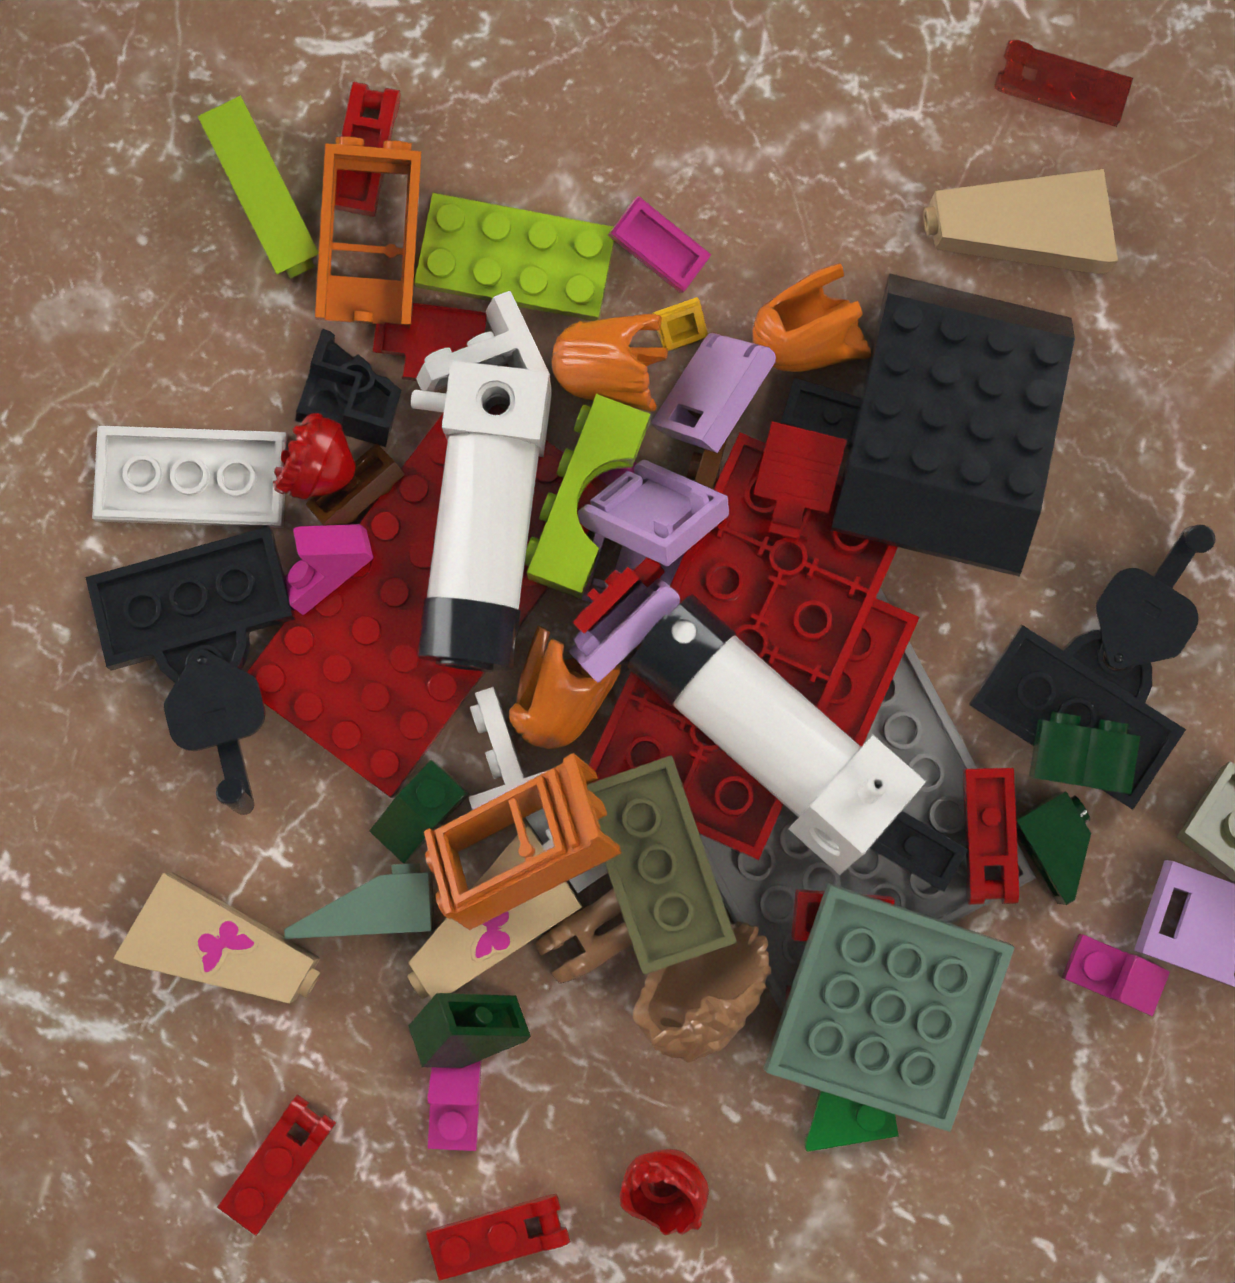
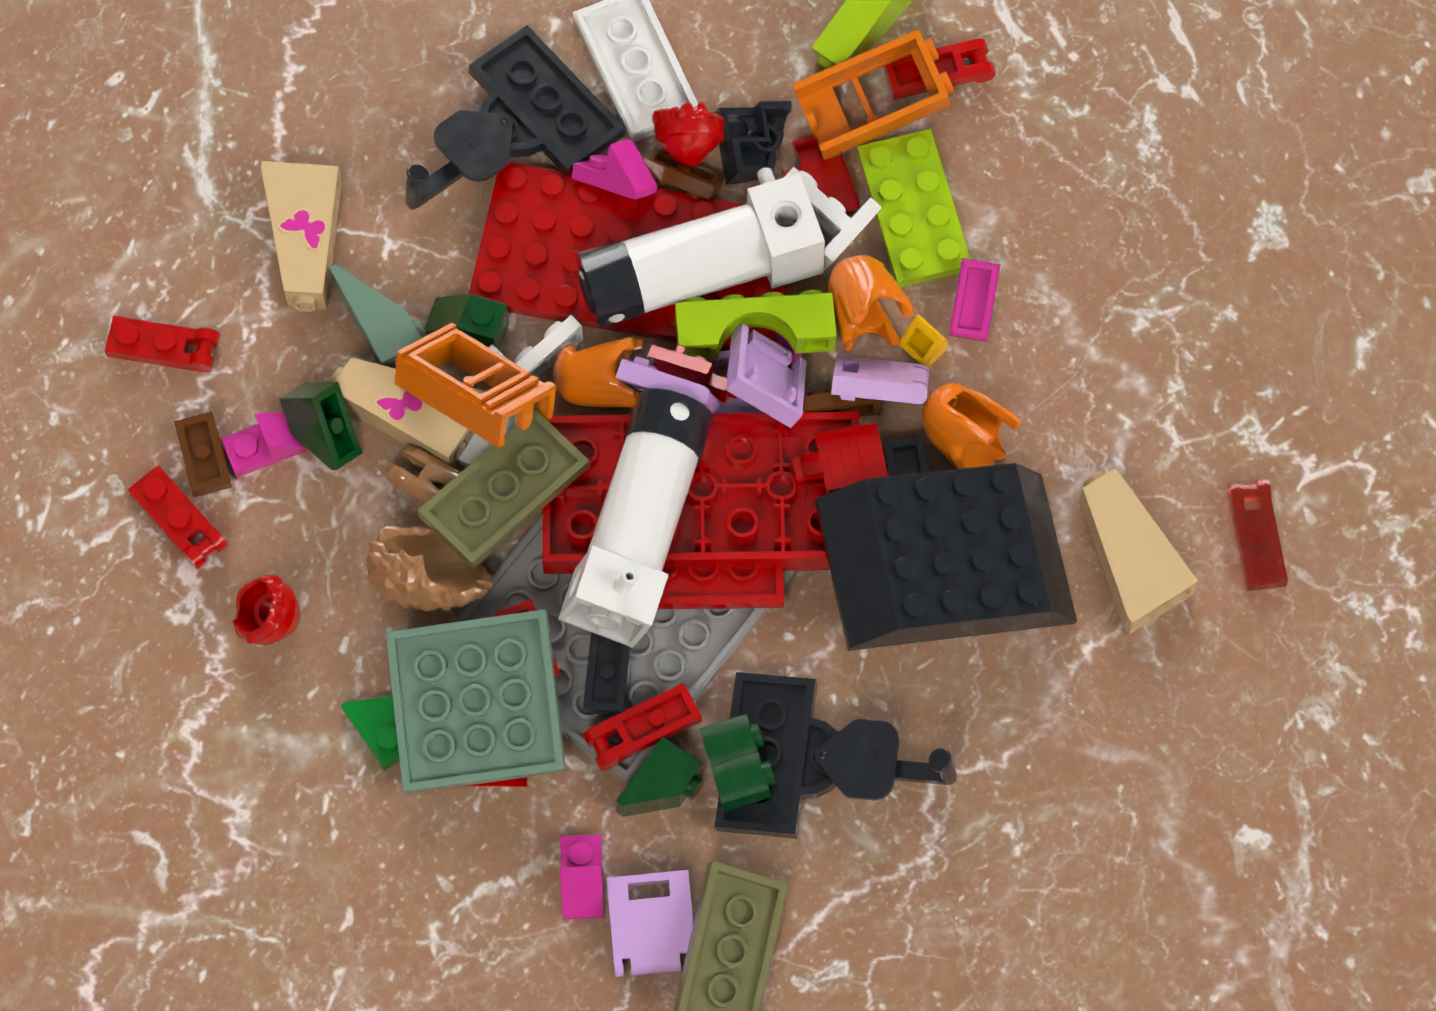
camera: 65 degrees right, 15 degrees down
none -> reddish brown plate [174,411,232,498]

